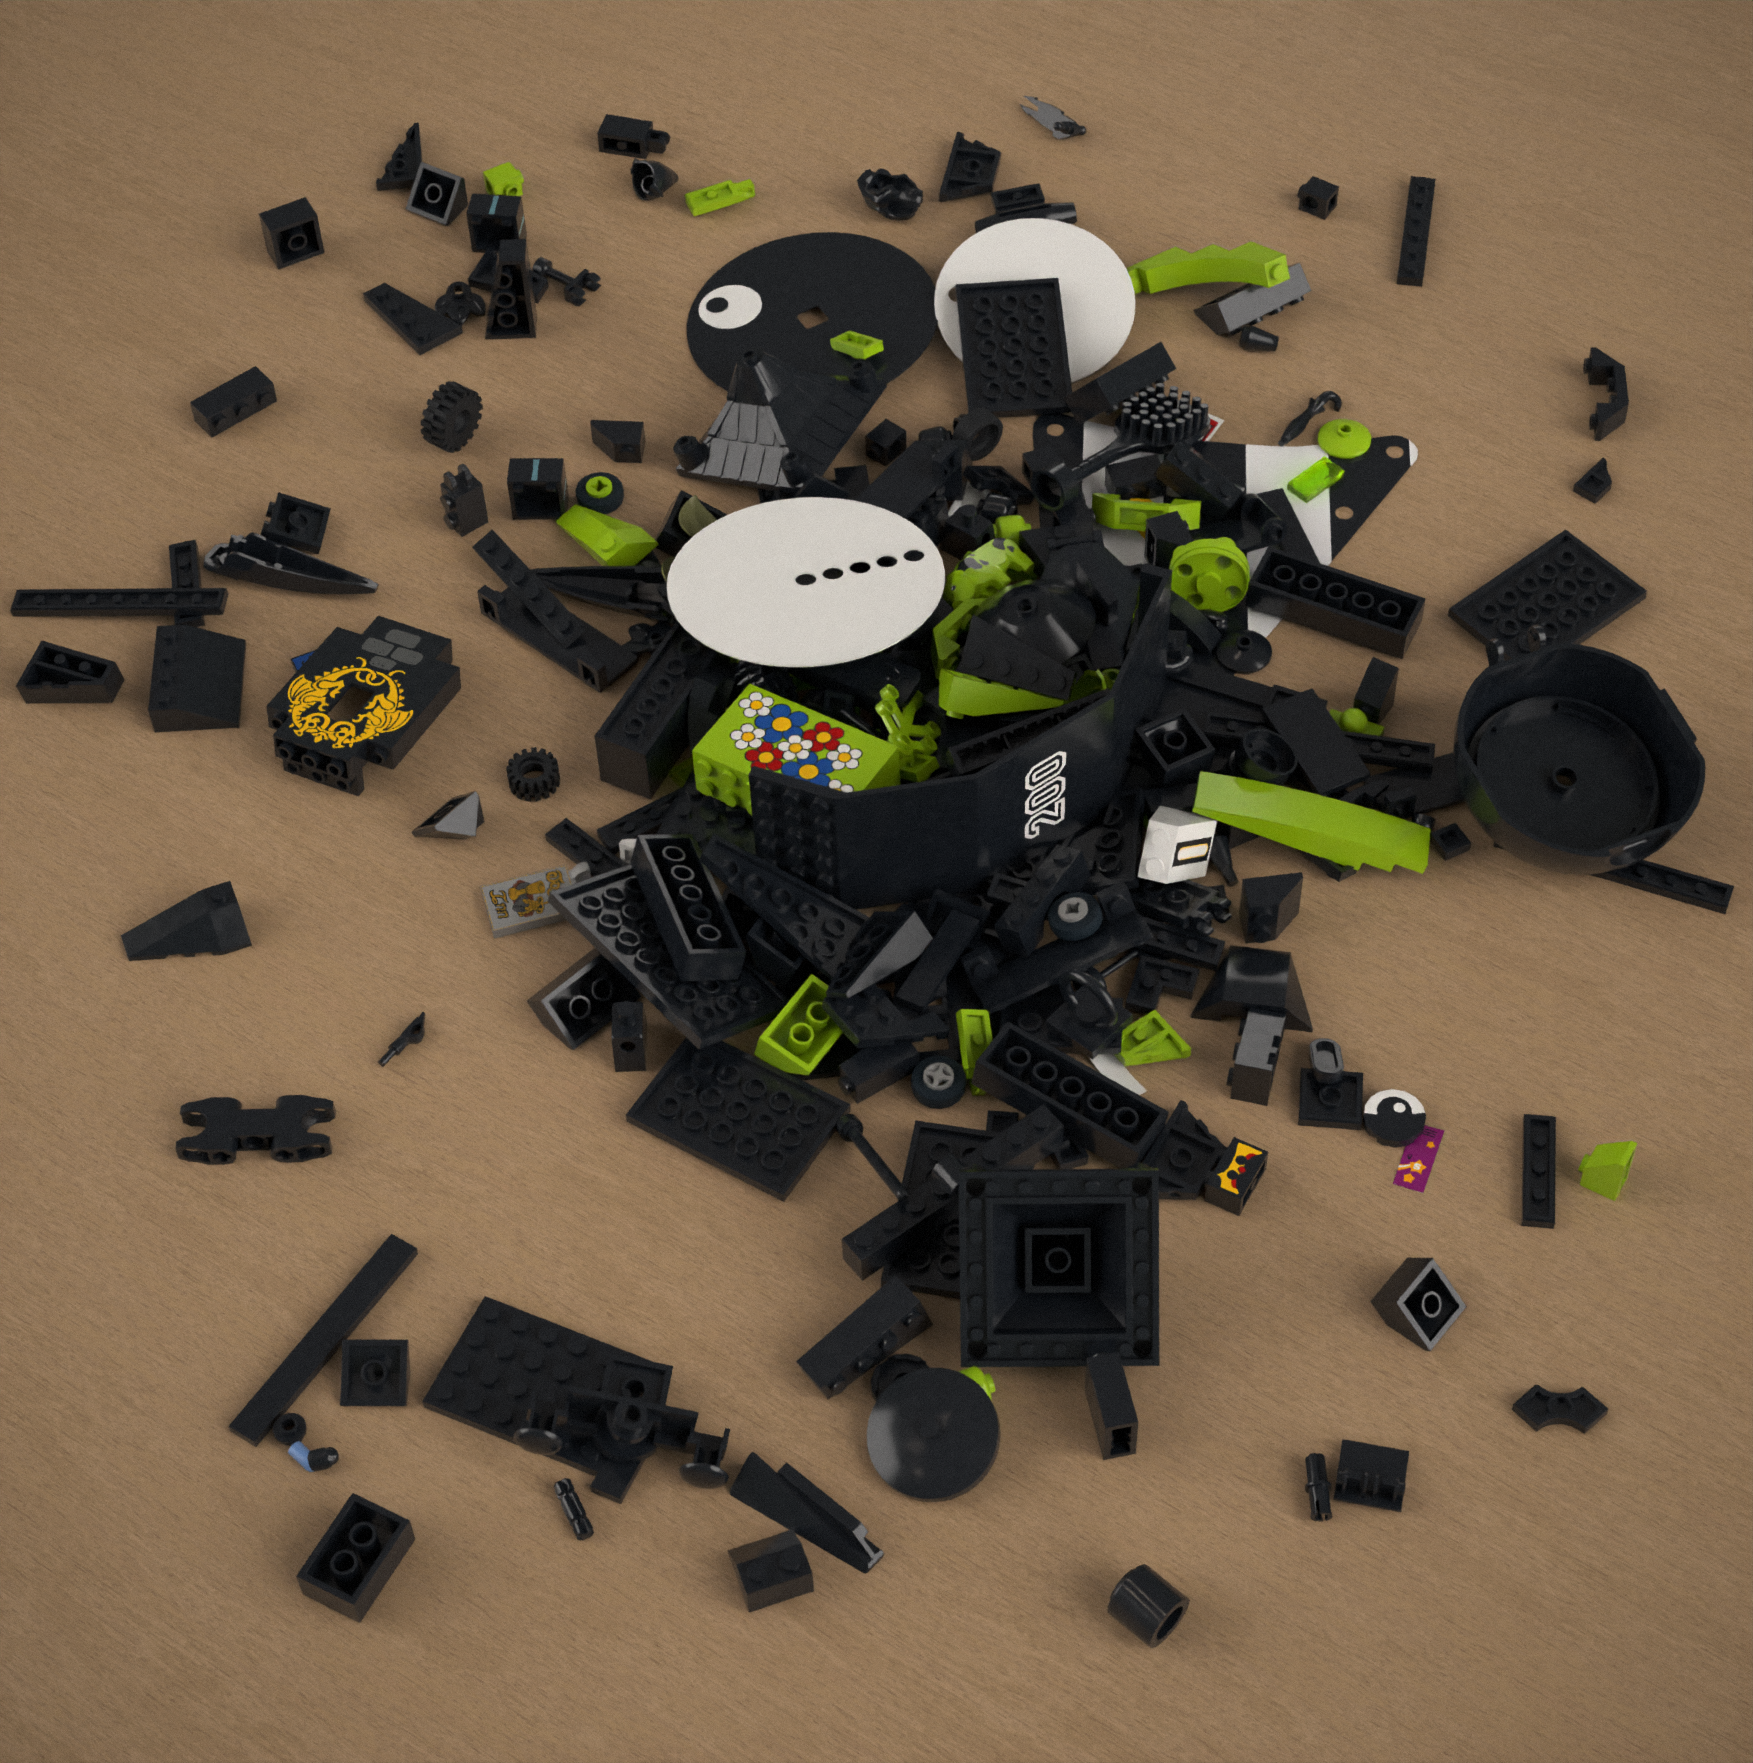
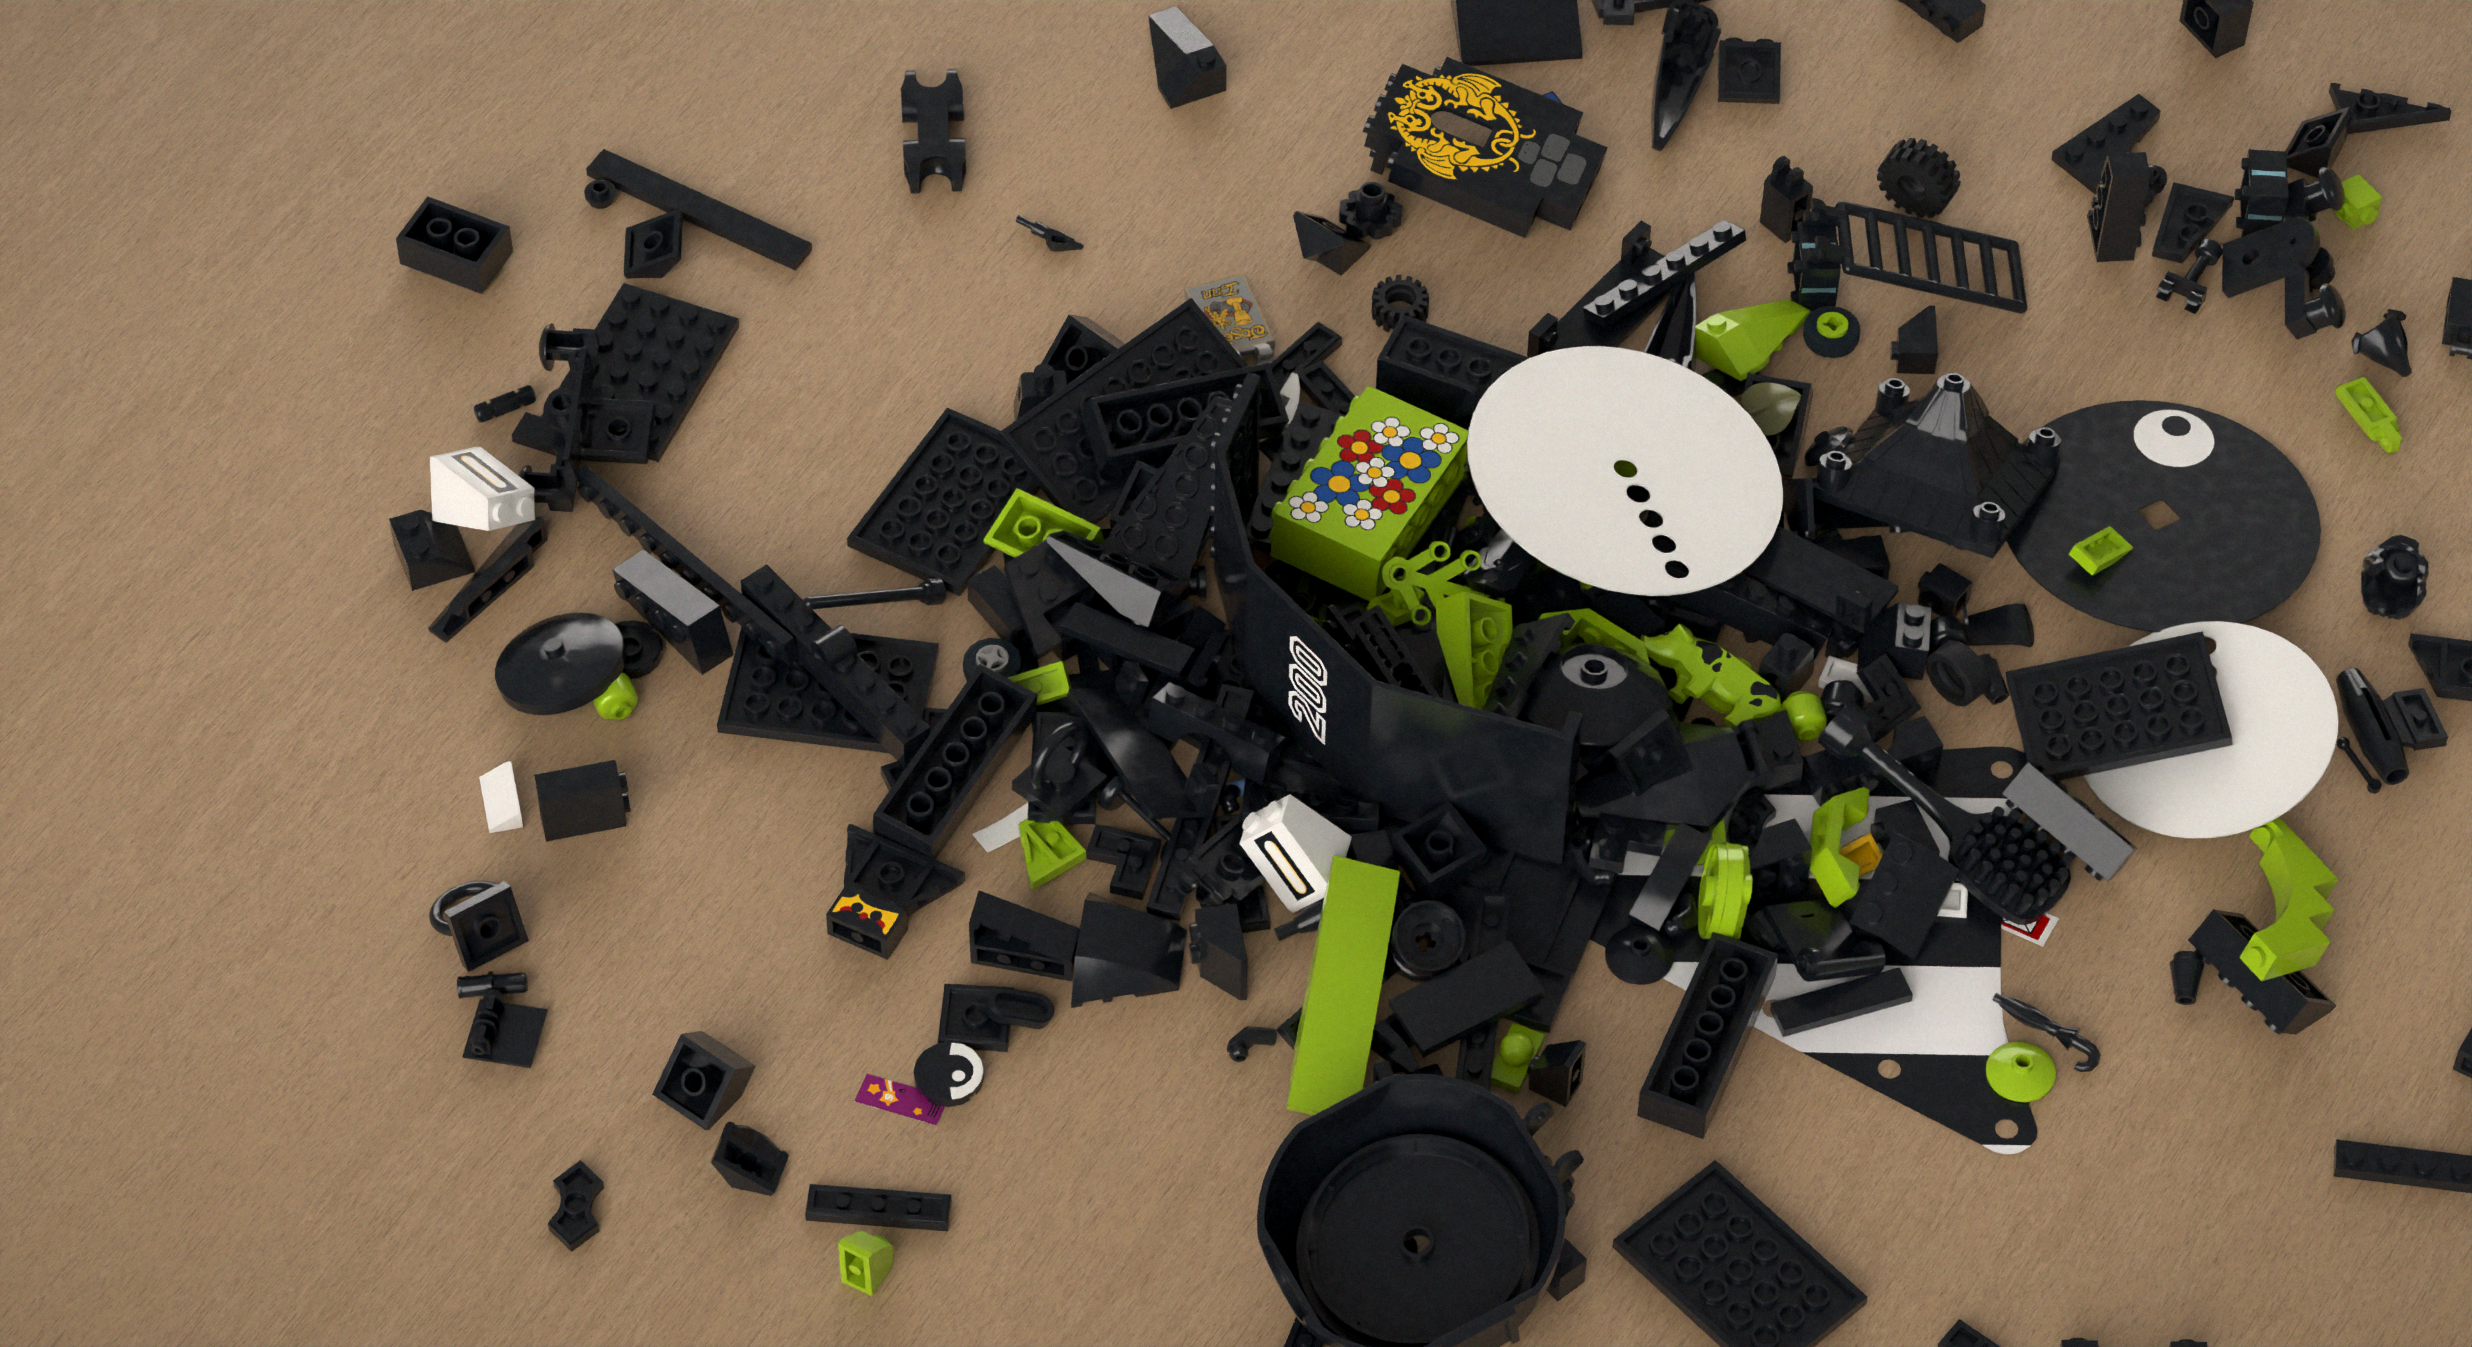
camera: 85 degrees right, 0 degrees up
black arm [288,1441,339,1472] -> none
black piece [959,1163,1160,1367] -> none
black wheel [1048,892,1103,941] -> none
black piece [1107,1564,1190,1648] -> none
clear neon green tile [1287,456,1344,503] -> none
none -> black tile [429,881,529,972]
none -> white slope [430,447,535,531]
none -> white slope [479,761,523,833]
none -> black plate [576,465,799,665]
none -> black slope [711,1122,789,1196]
none -> black arm [1227,1026,1277,1062]
none -> black plant [1339,182,1402,239]
none -> black bar [1803,198,2027,314]
none -> black piece [1805,426,1853,466]
none -> black piece [1962,603,2034,648]
none -> black piece [2222,167,2346,339]

